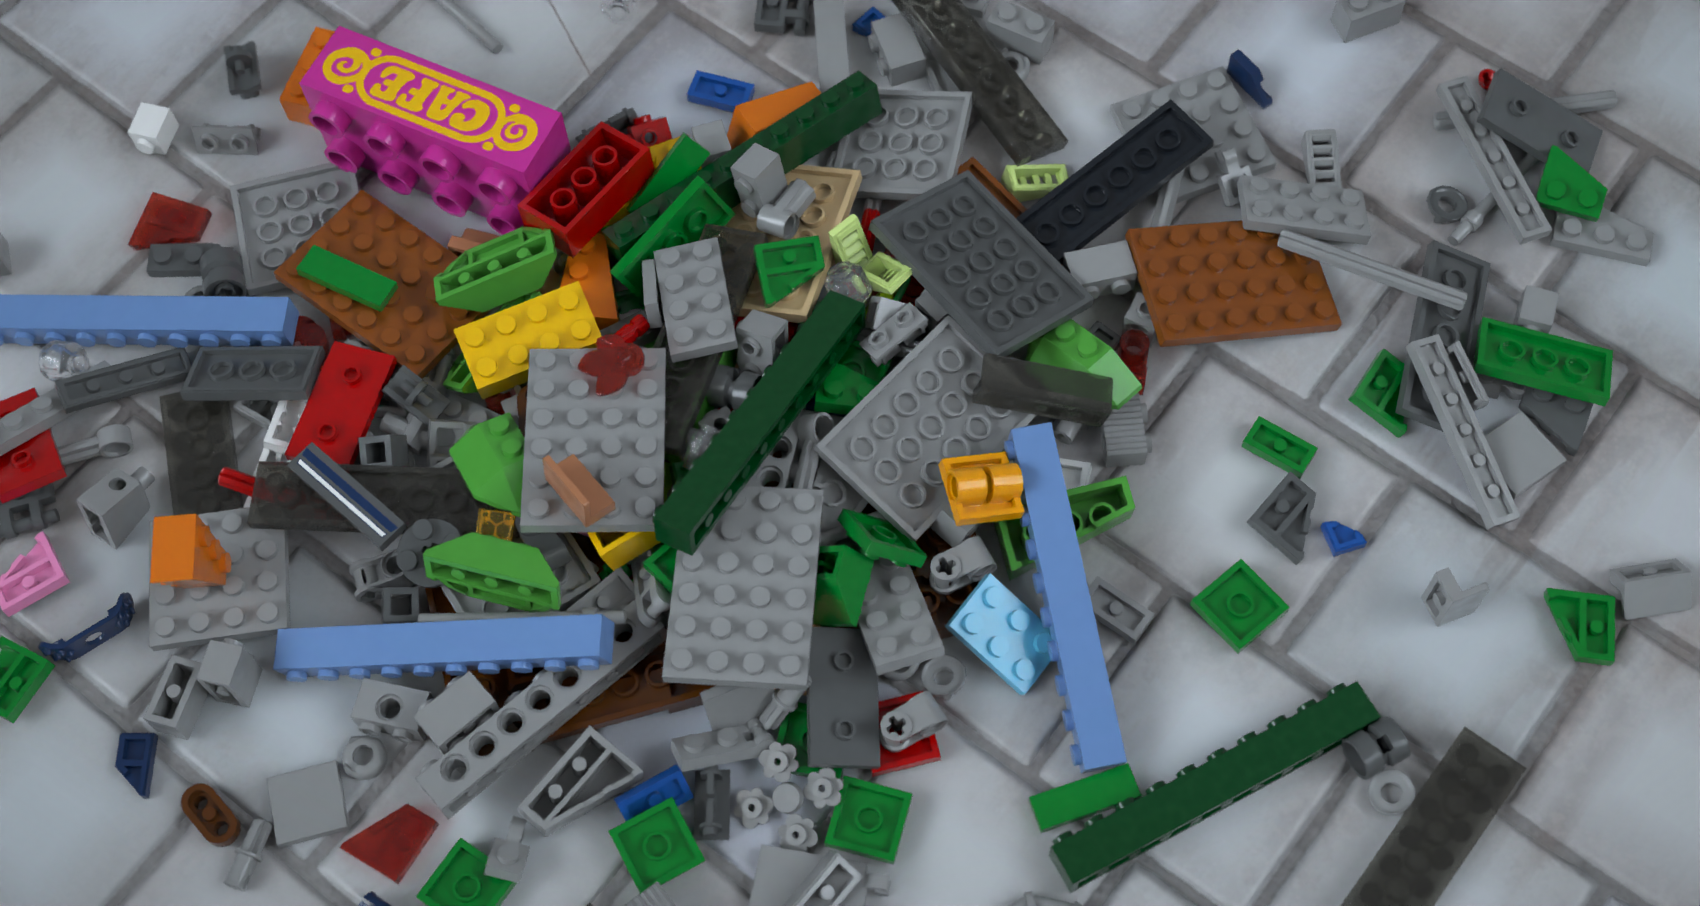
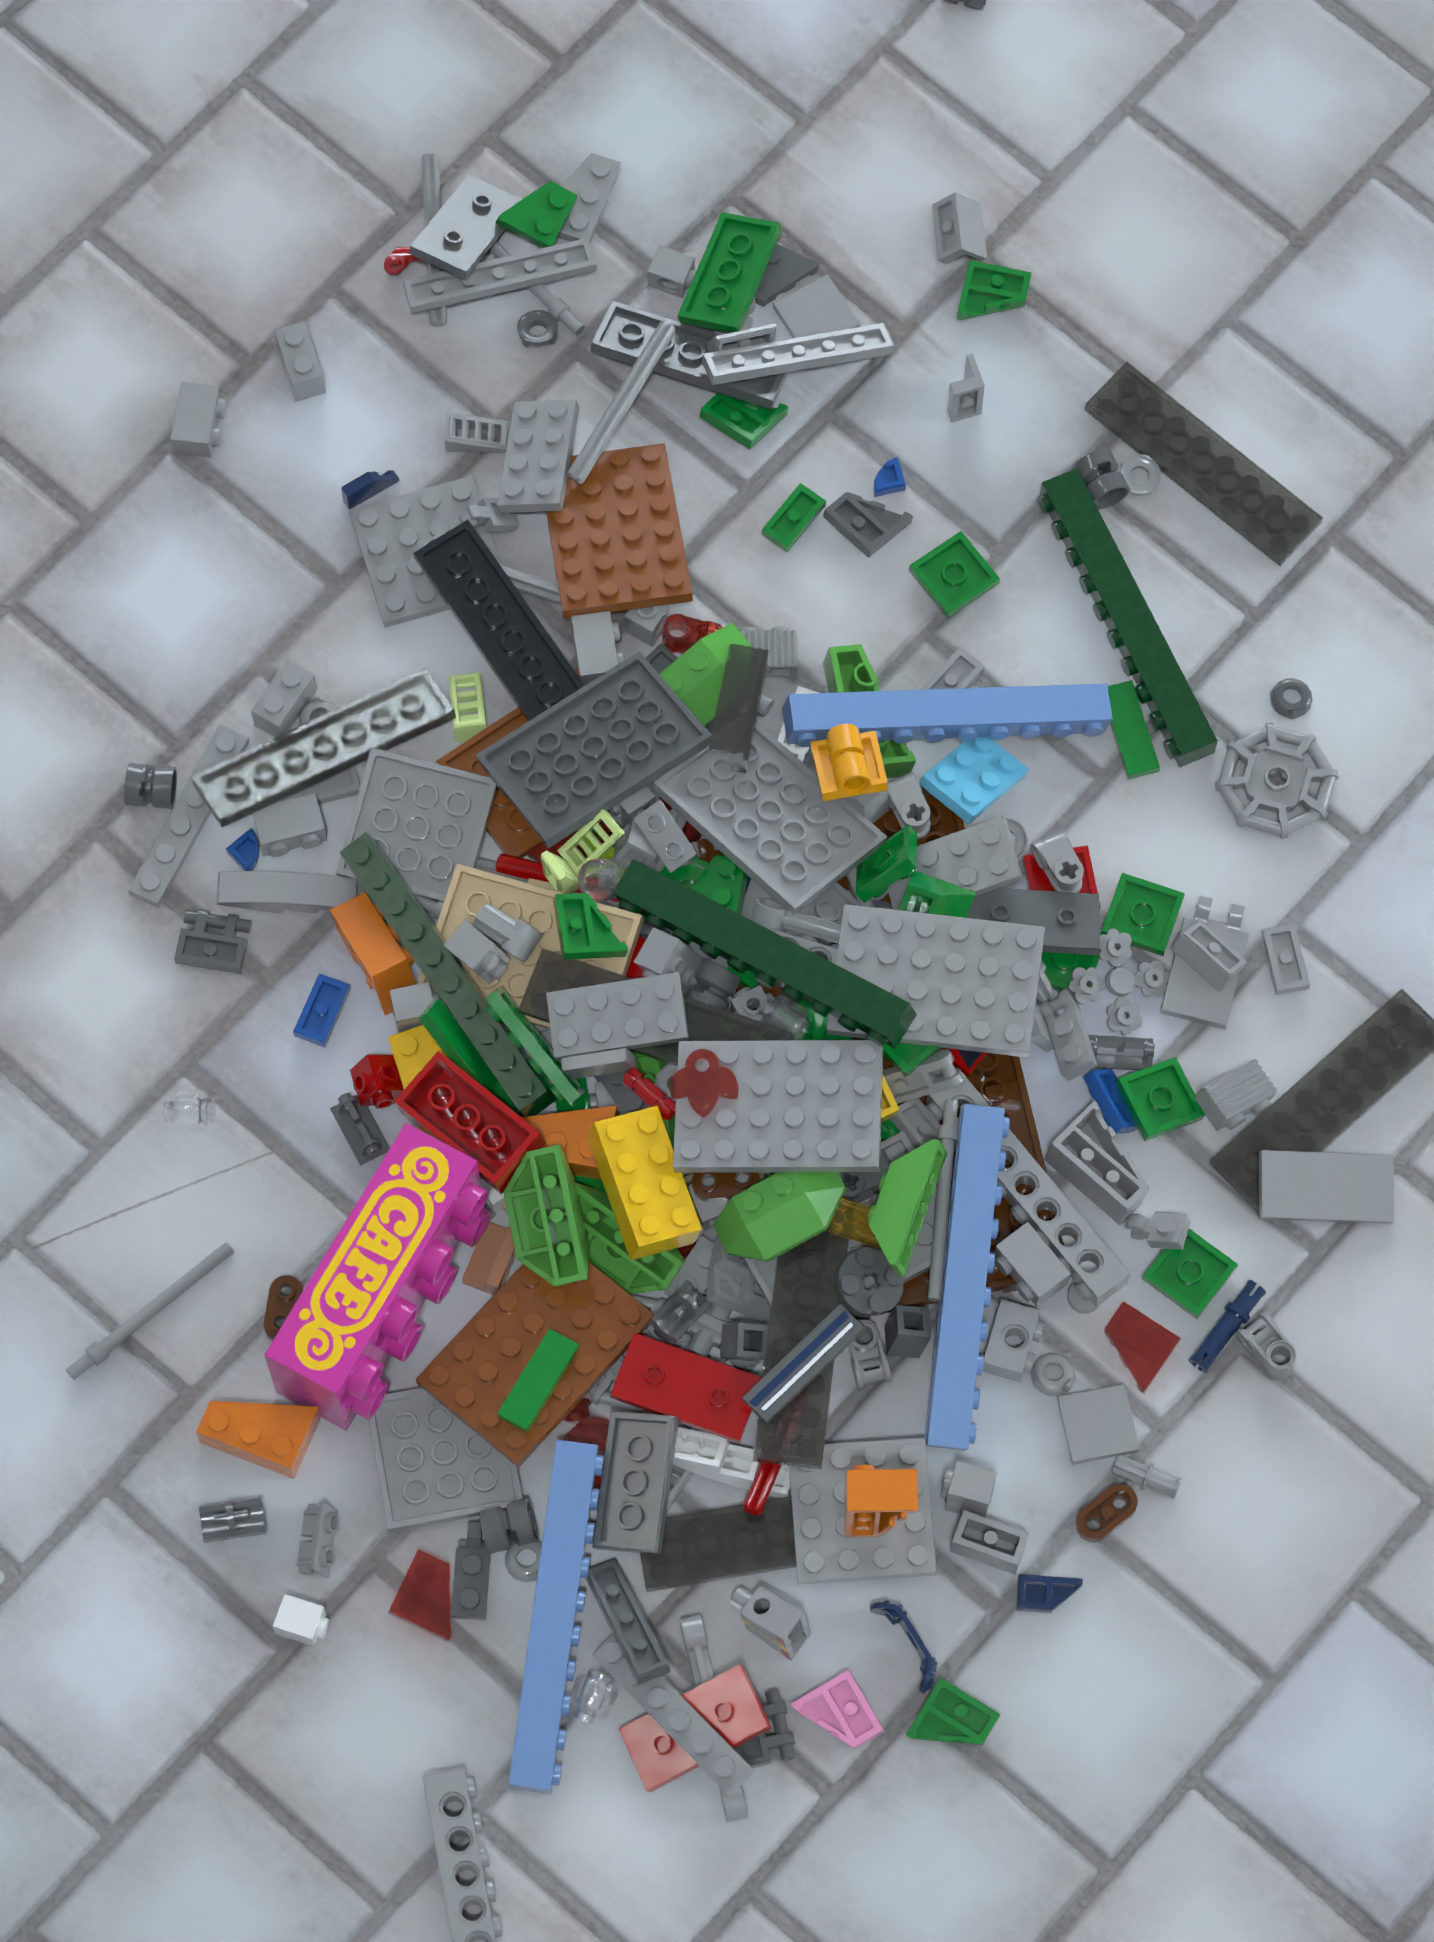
camera: 90 degrees left, 5 degrees up
nougat panel [542,454,615,528] -> none

